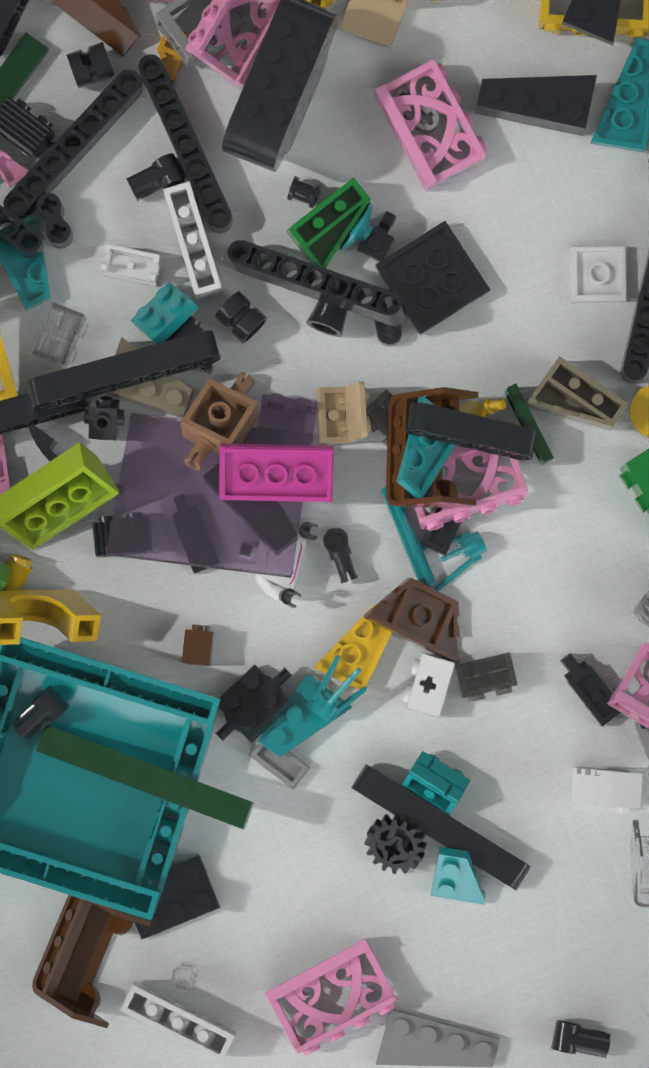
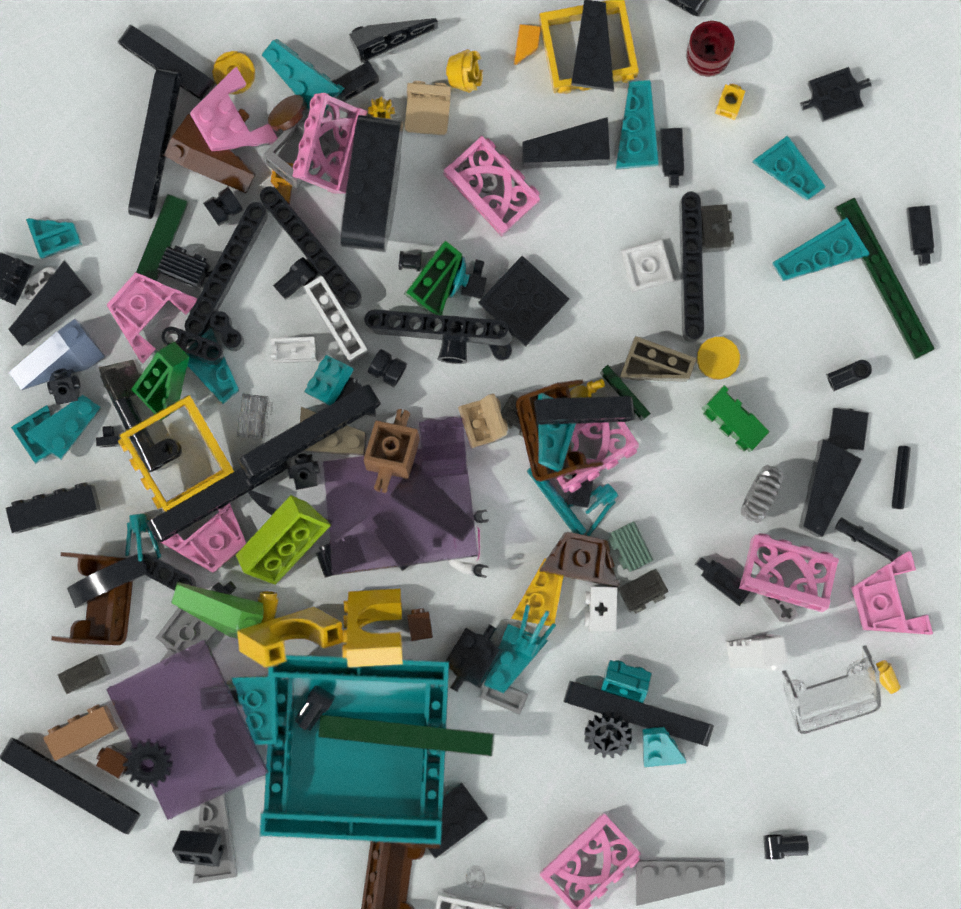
camera: 25 degrees left, 0 degrees up
dark pink tile [219,443,334,502] -> none
black pin [323,528,358,584] -> none
none -> yellow arch [342,589,402,667]
none -> sand green brick [608,521,653,572]

